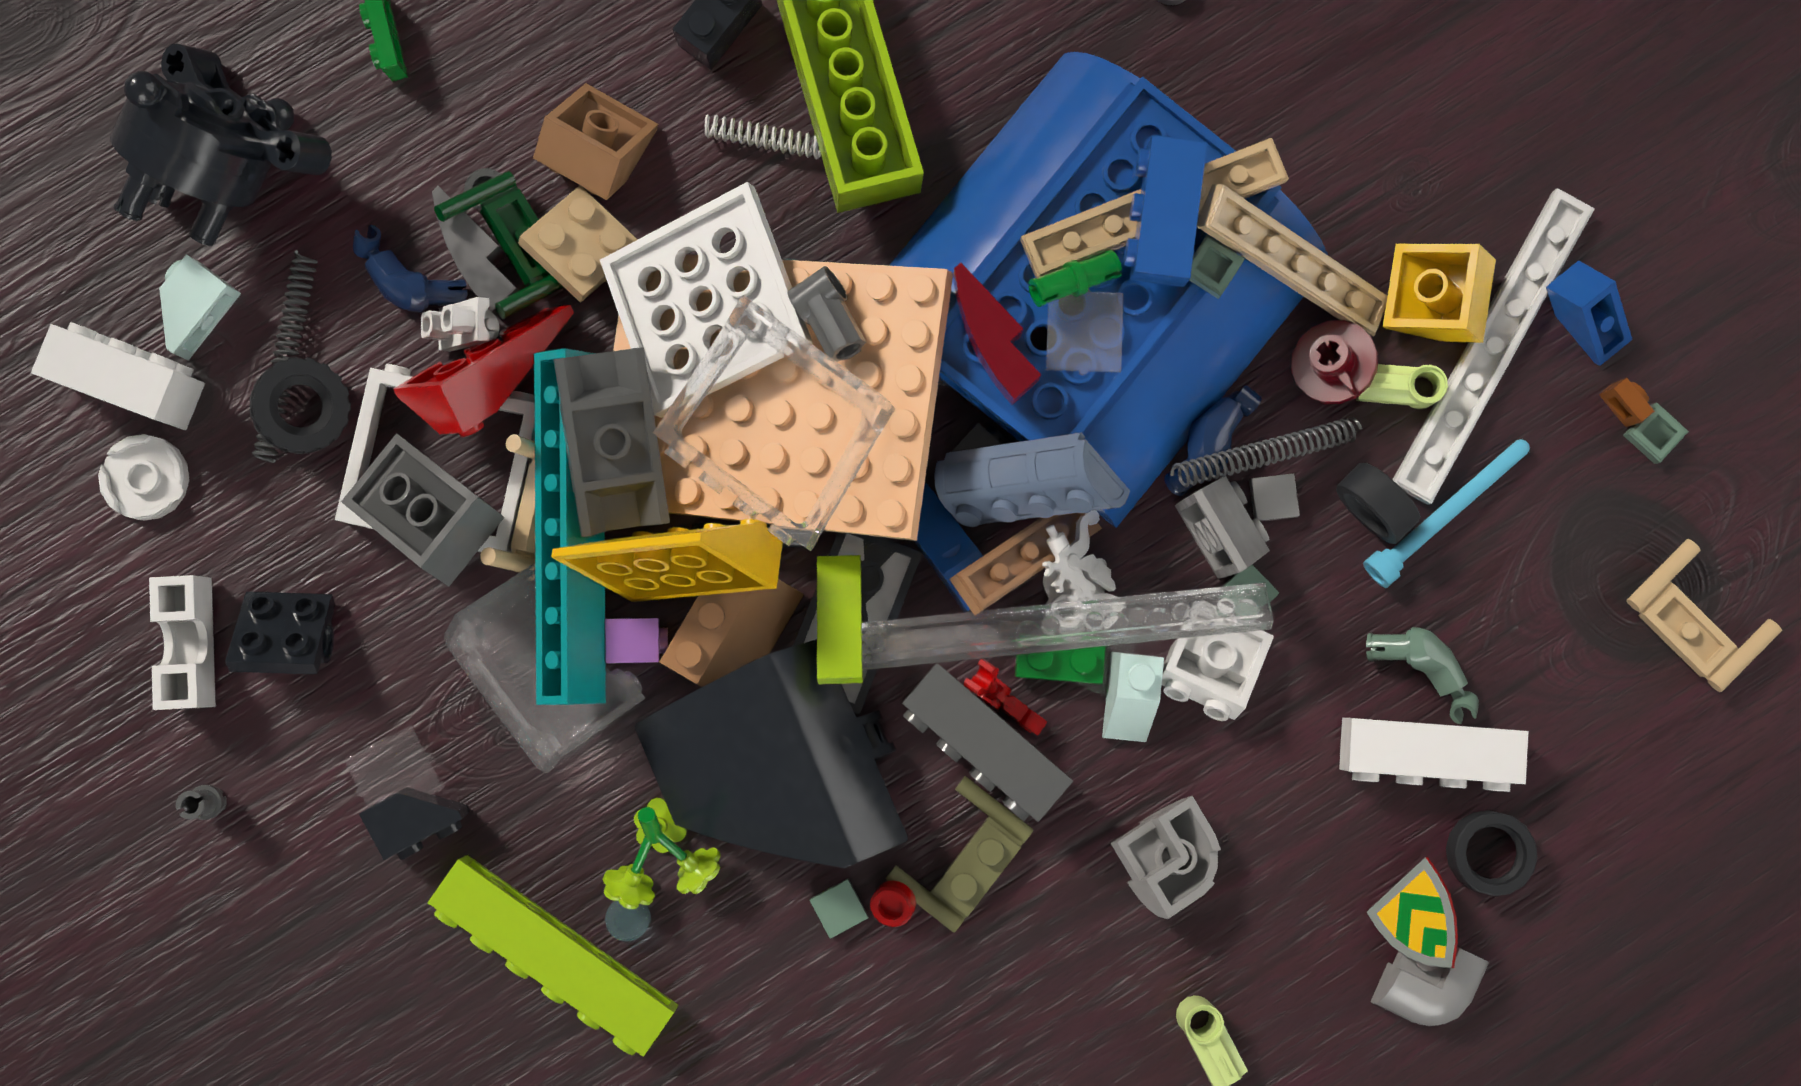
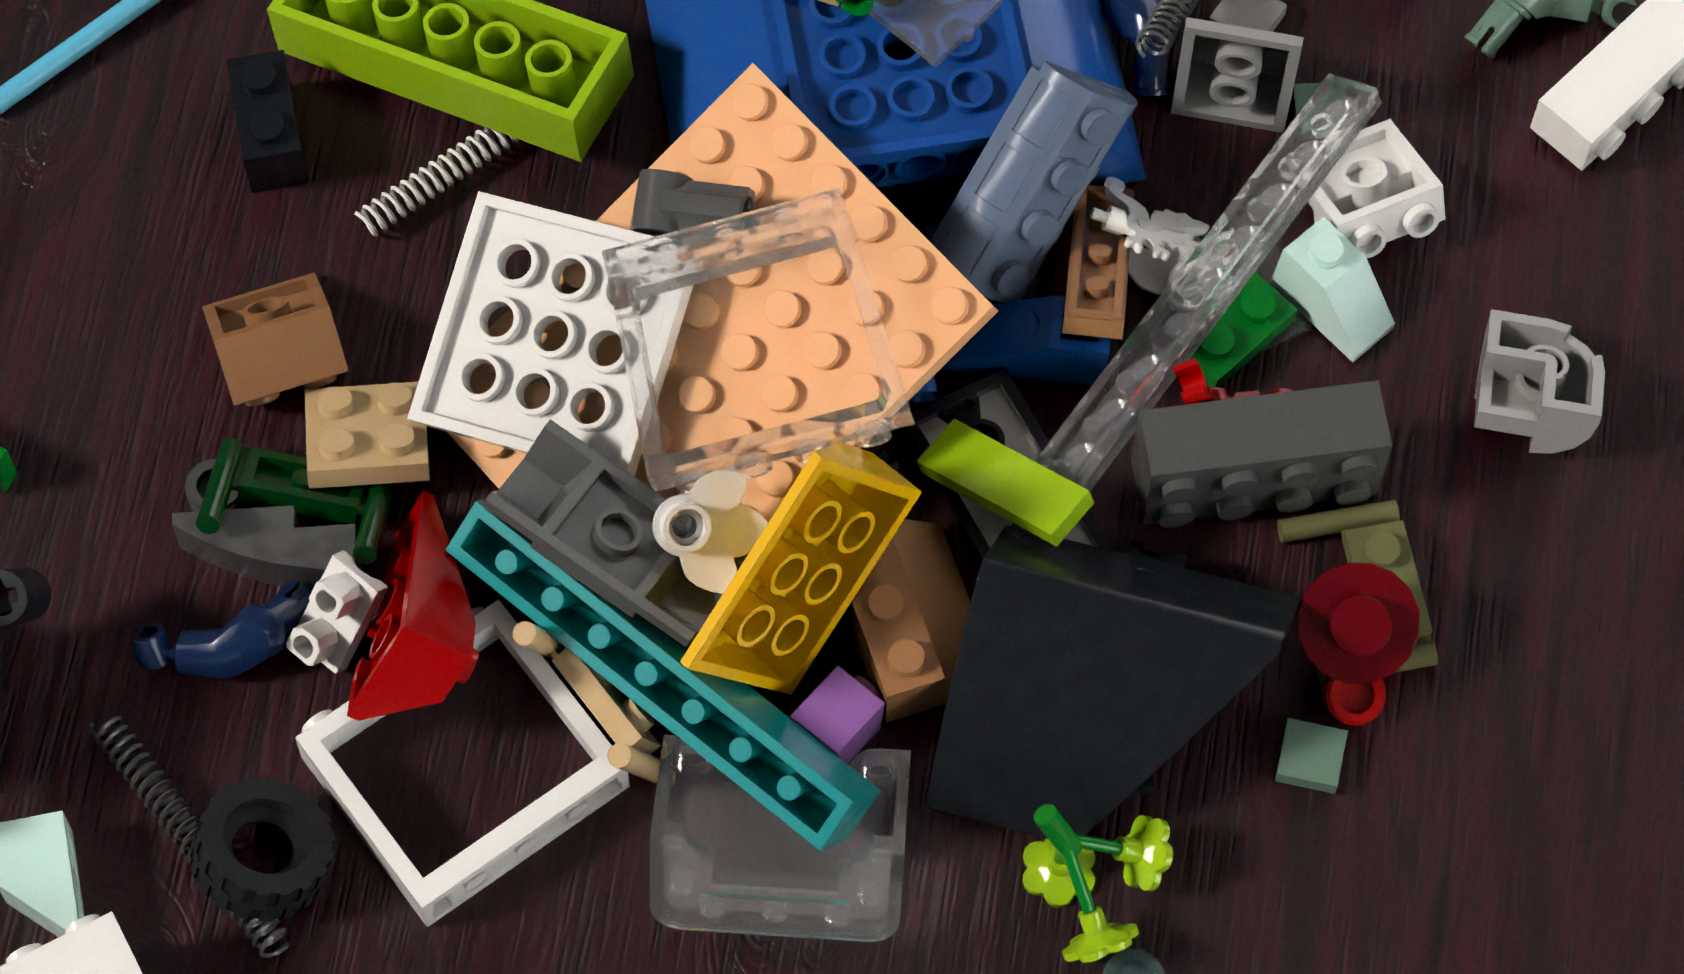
camera: 50 degrees left, 20 degrees down
dark grey slope [341,433,505,586] -> none
dark red slope [953,262,1041,405] -> none
none -> white plate [652,470,768,594]
none -> dark red piece [1297,562,1420,684]

